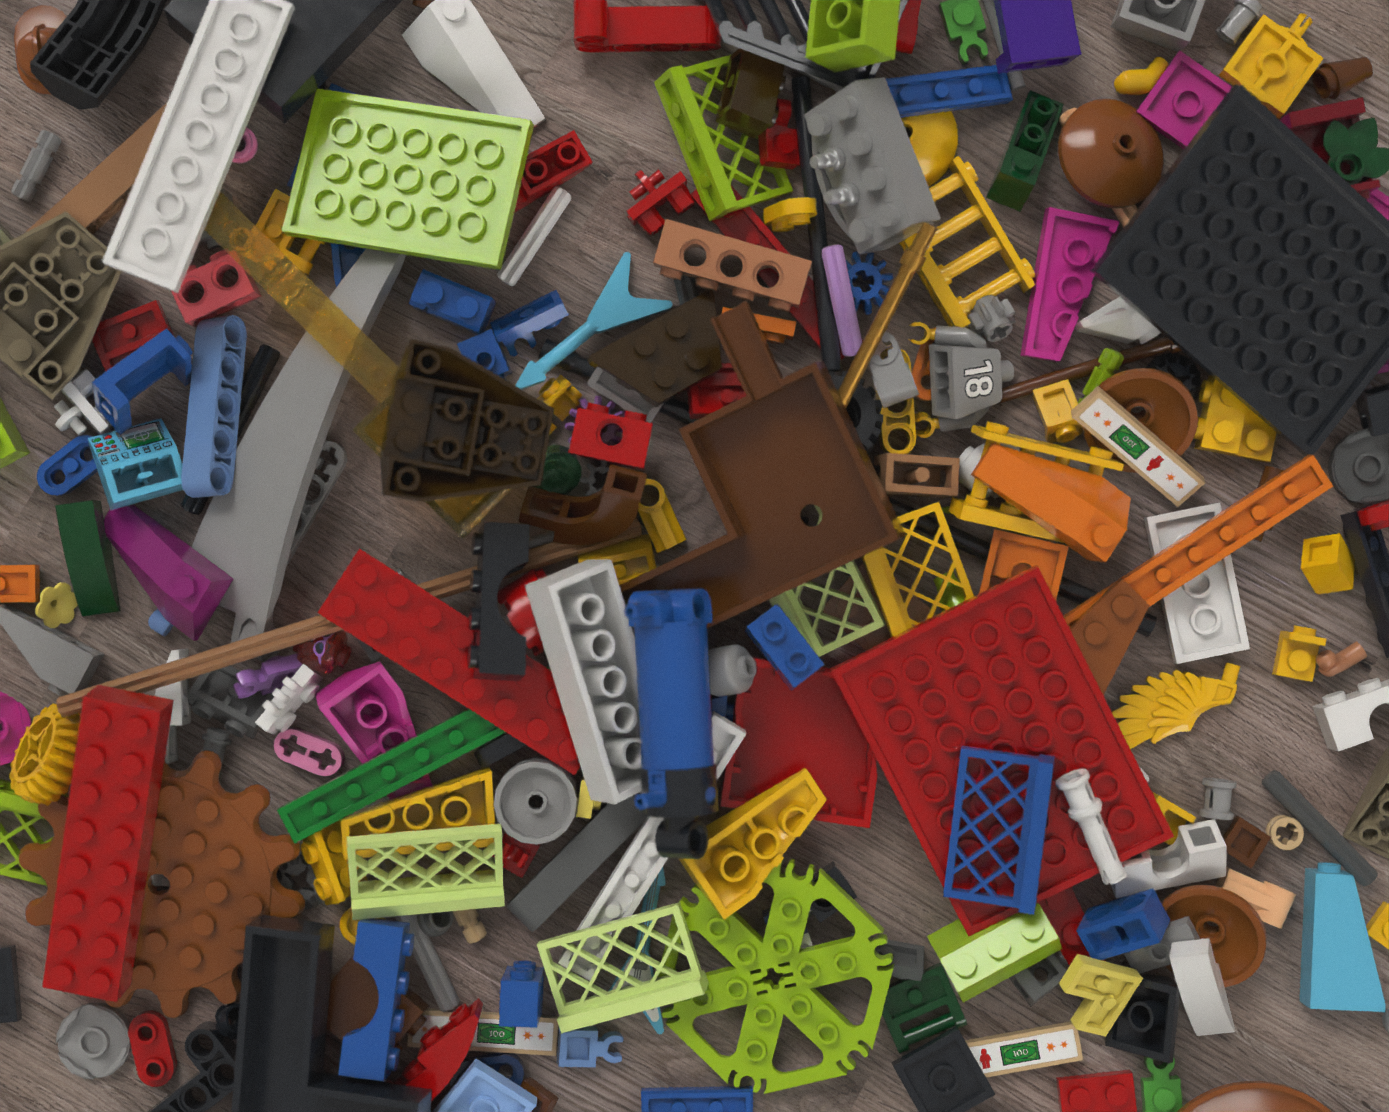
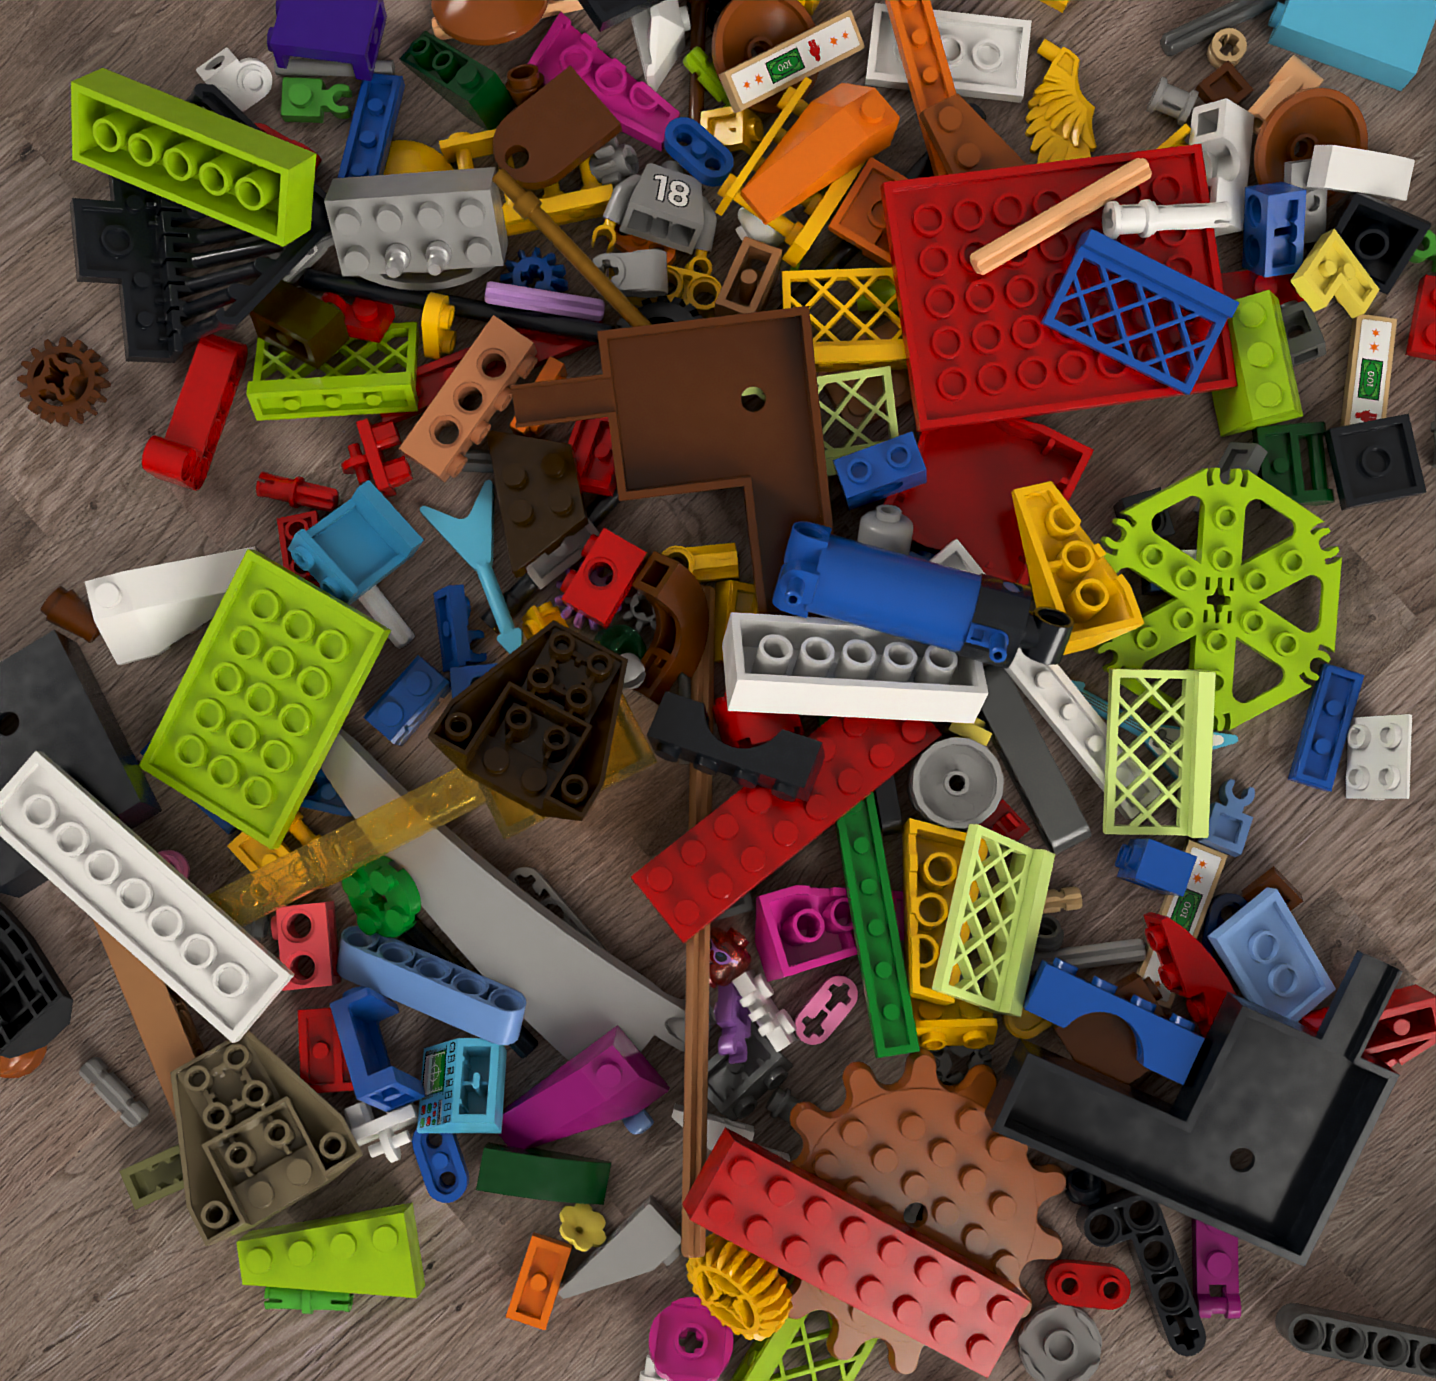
camera: 70 degrees left, 5 degrees down
none -> red axle [256,471,339,512]
none -> dark azure panel [288,480,424,605]
none -> green plate [342,855,421,938]
none -> reddish brown tile [493,65,622,189]
none -> reddish brown cone [505,64,545,108]
none -> light grey hinge [621,653,646,690]
none -> blue plate [664,117,734,187]
none -> light nougat axle [970,158,1152,275]

